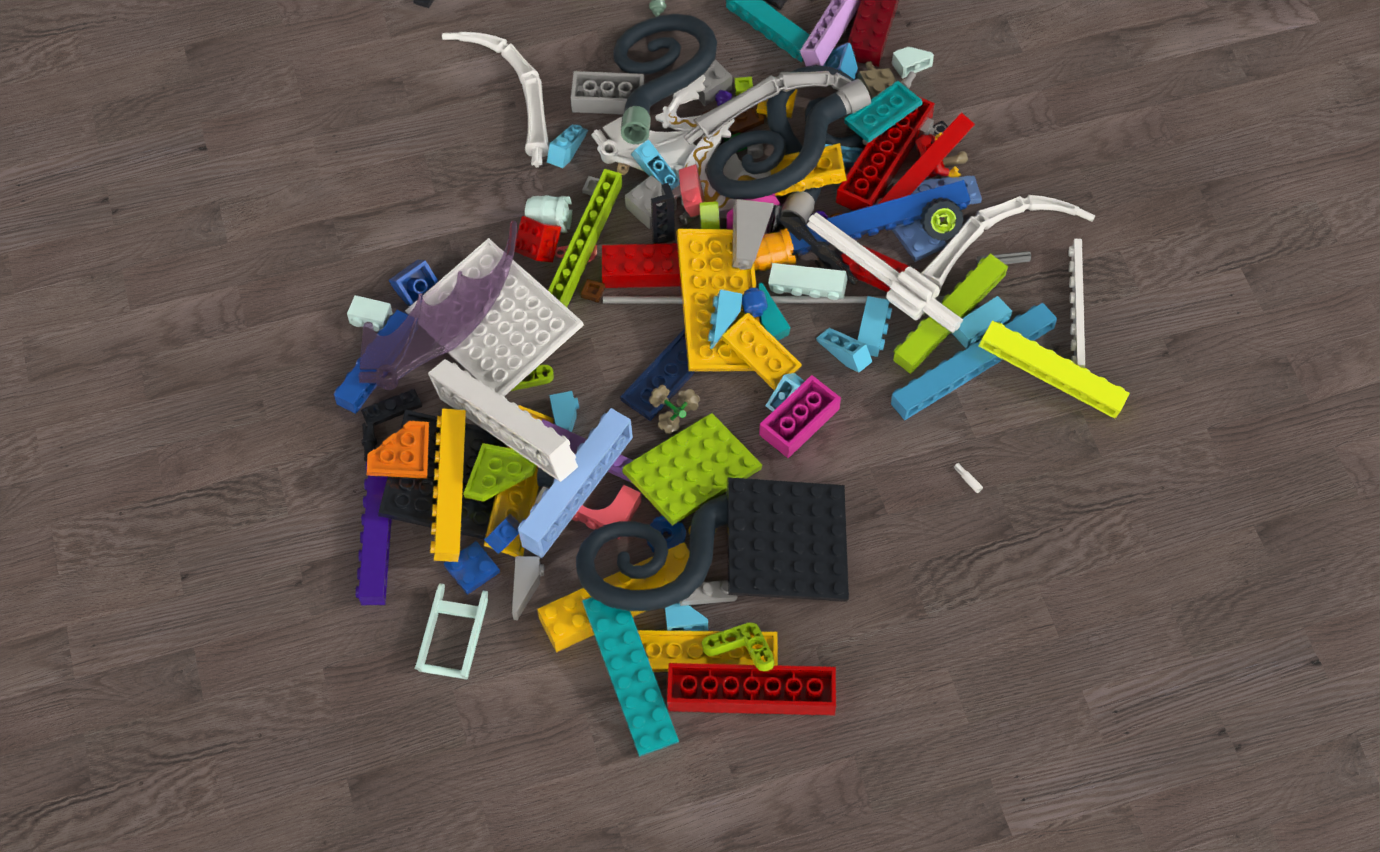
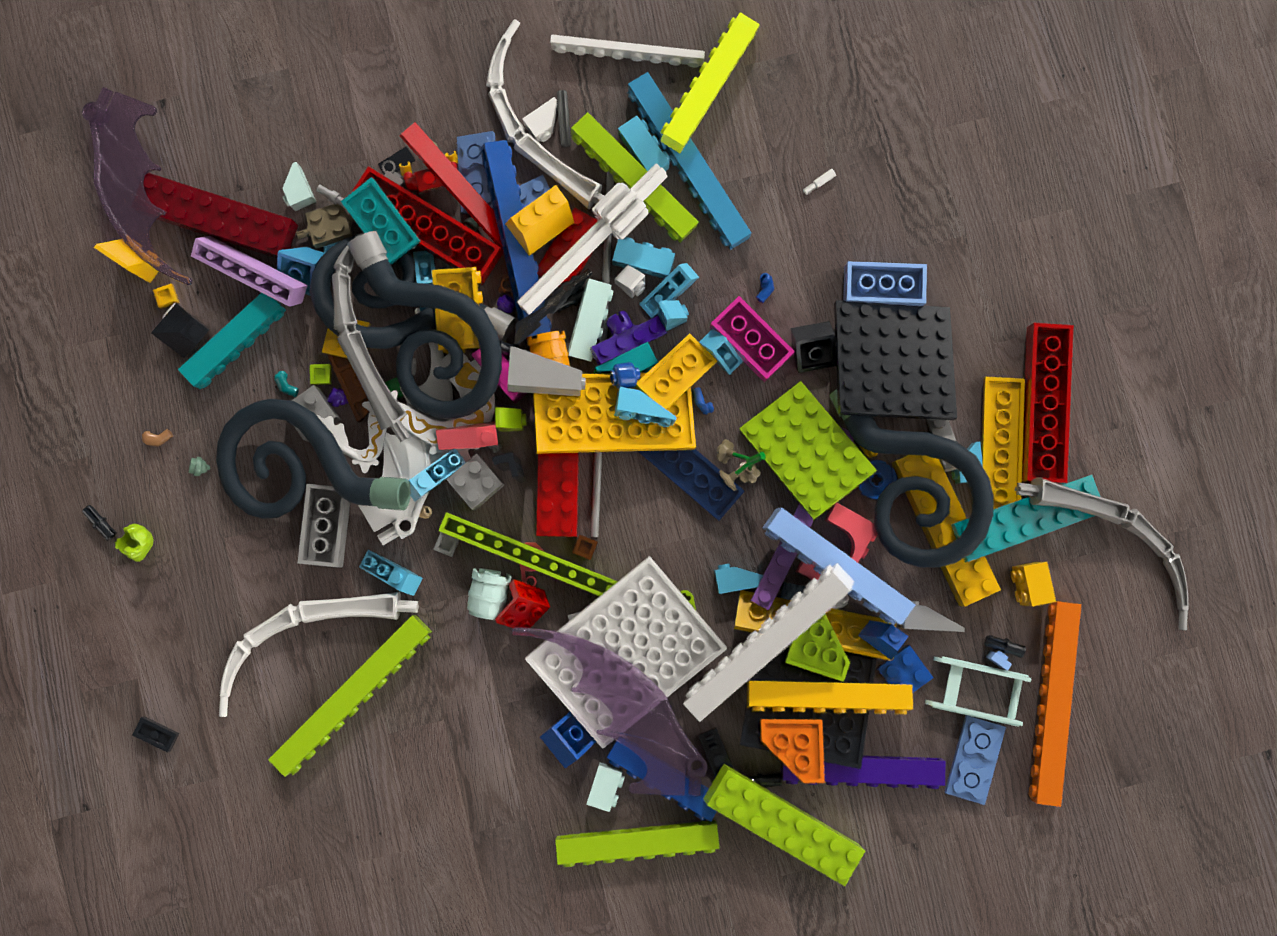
camera: 85 degrees left, 25 degrees up
lime beam [702,623,774,671] -> none
black wheel [920,197,964,241] -> none
none -> lime brick [268,615,432,777]
none -> teal arm [274,371,299,397]
none -> yellow slope [505,185,574,256]
none -> white slope [523,97,558,142]
none -> lime brick [555,820,720,867]
none -> dark purple plate [590,311,667,365]
none -> white slope [615,265,645,298]
none -> medium azure slope [657,300,689,331]
none -> blue arm [692,387,714,415]
none -> lime brick [703,764,865,886]
none -> blue arm [756,273,774,303]
none -> black slope [791,321,836,373]
none -> light blue brick [843,261,927,307]
none -> medium blue piece [944,715,1006,805]
none -> black axle [984,635,1026,658]
none -> light blue plate [986,651,1012,671]
none -> yellow brick [1011,562,1056,606]
none -> light grey animal [1015,477,1189,630]
none -> orange brick [1029,601,1082,807]

